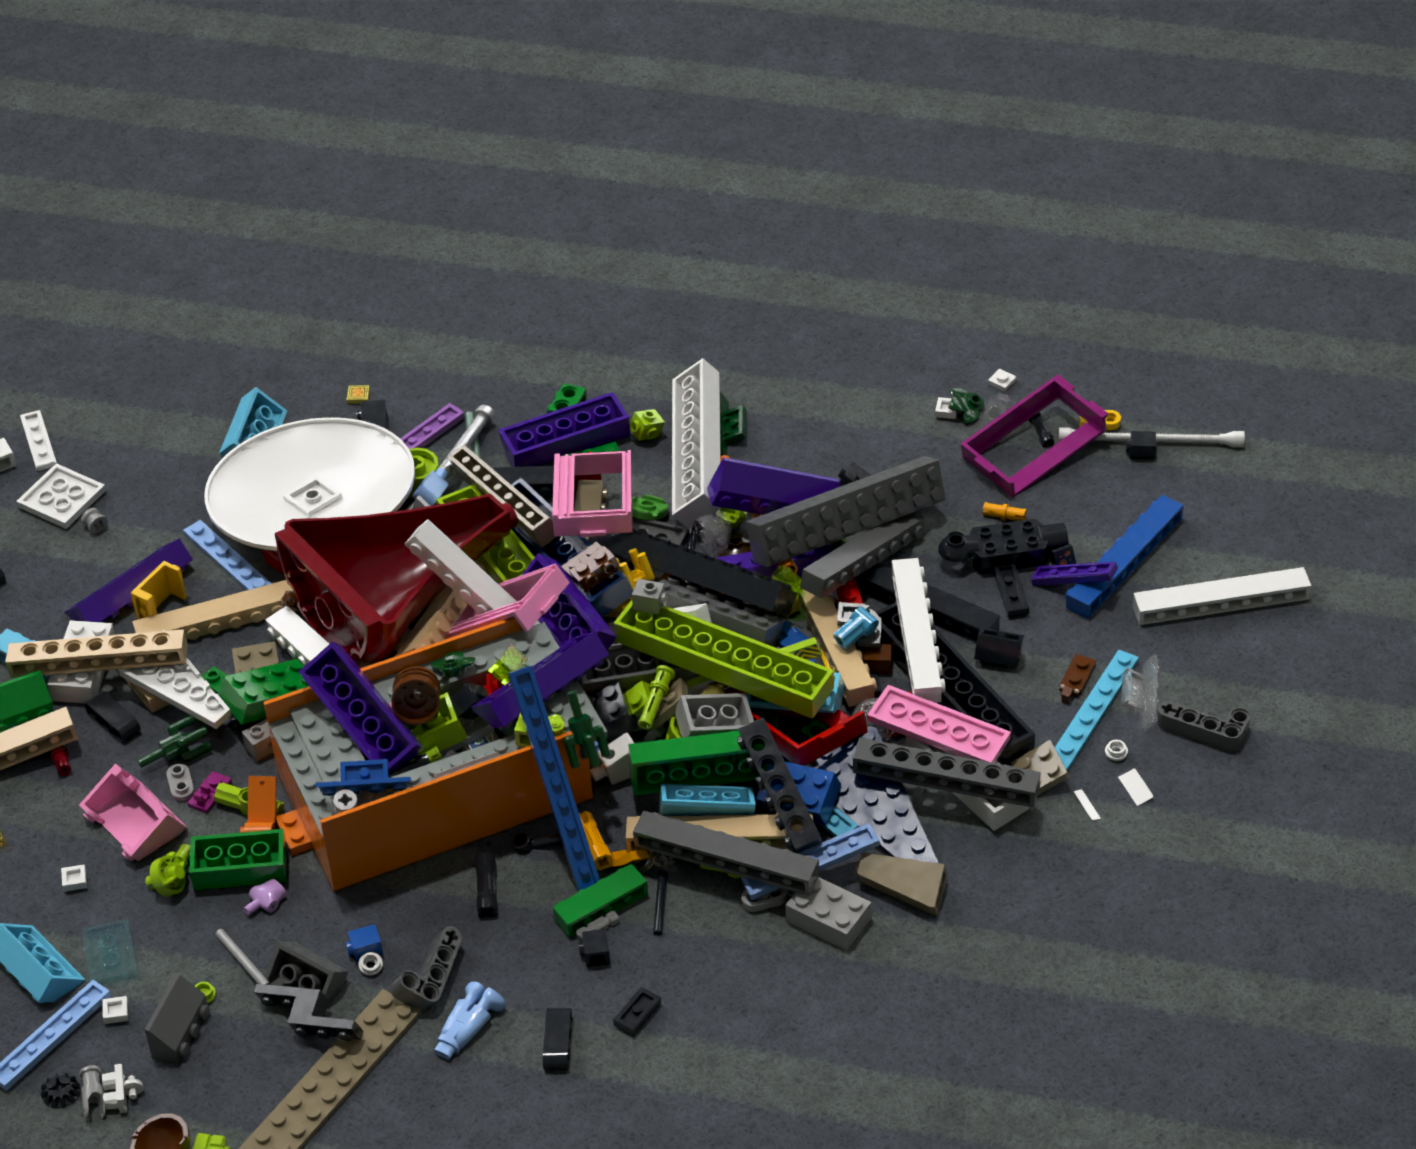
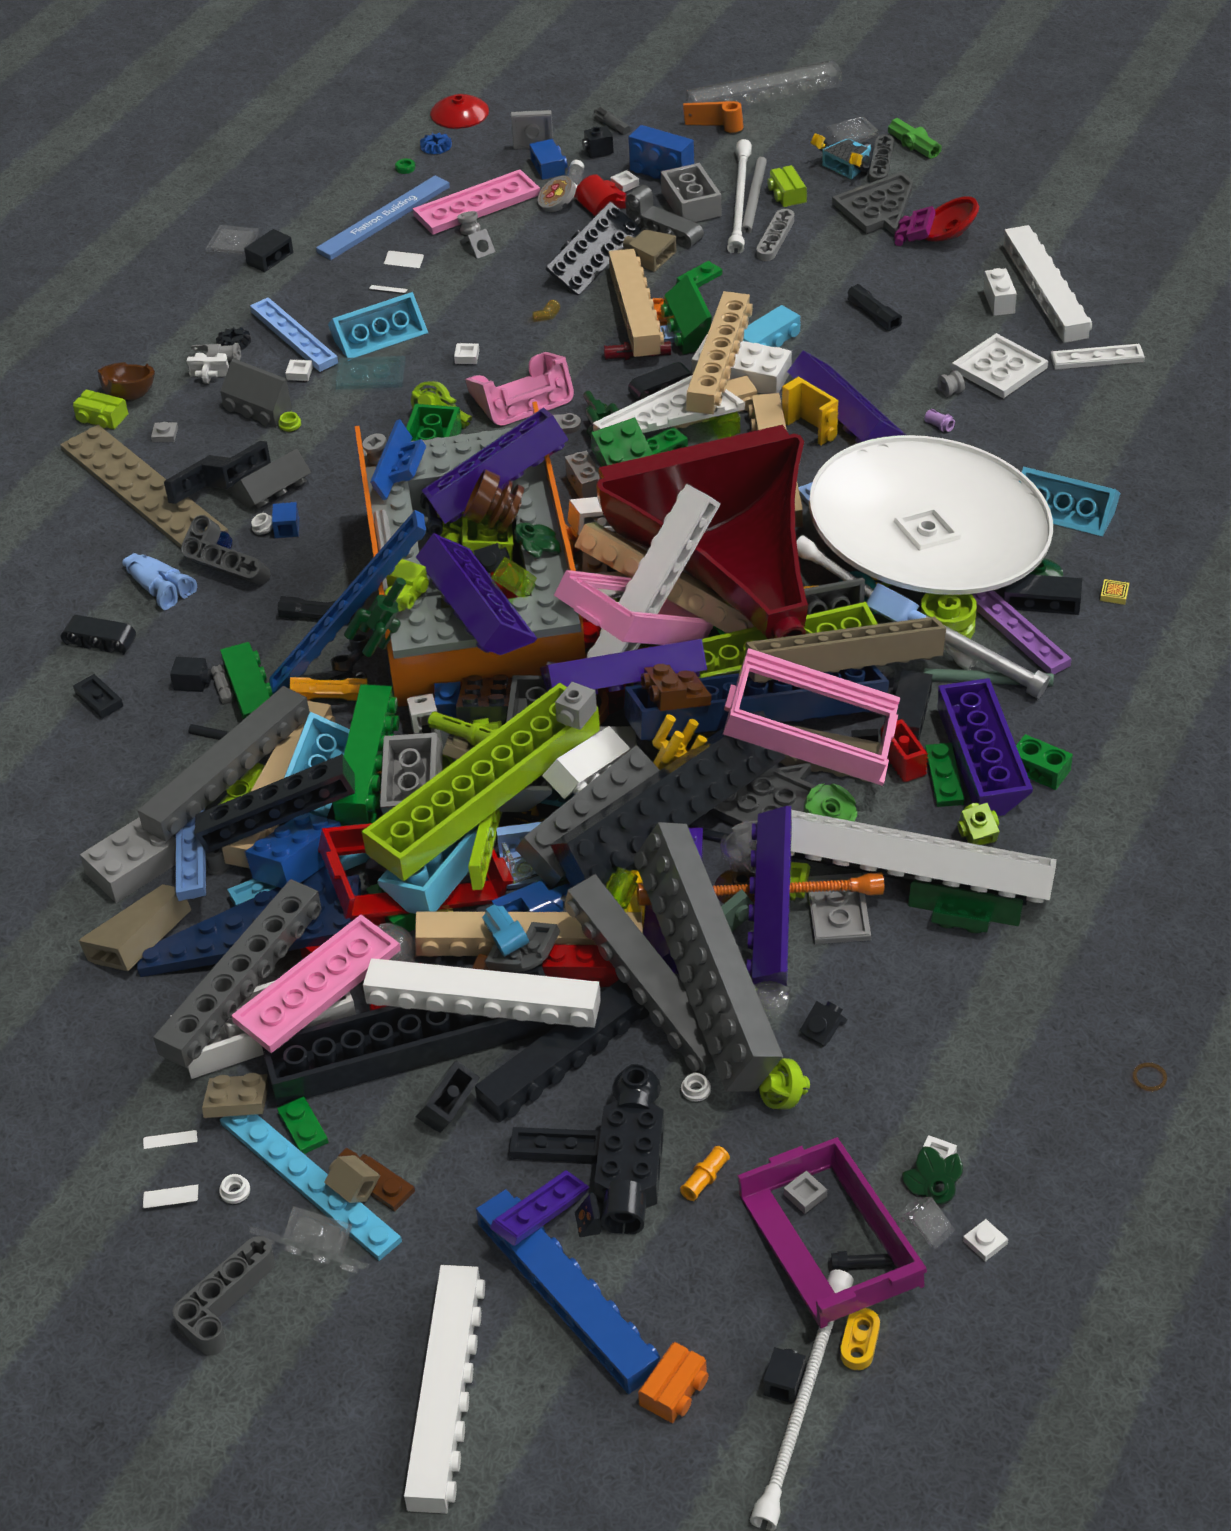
camera: 105 degrees right, 0 degrees up
light grey bar [215,929,271,985] -> none
none -> light grey plate [151,422,178,442]
none -> green plate [277,1096,329,1154]
none -> dark tan brick [324,1155,381,1203]
none -> orange brick [638,1342,709,1423]
none -> white plate [681,1073,711,1102]
none -> light grey plate [784,1171,827,1214]
none -> lavender pin [924,409,955,432]
none -> clear orange piece [1133,1063,1167,1091]

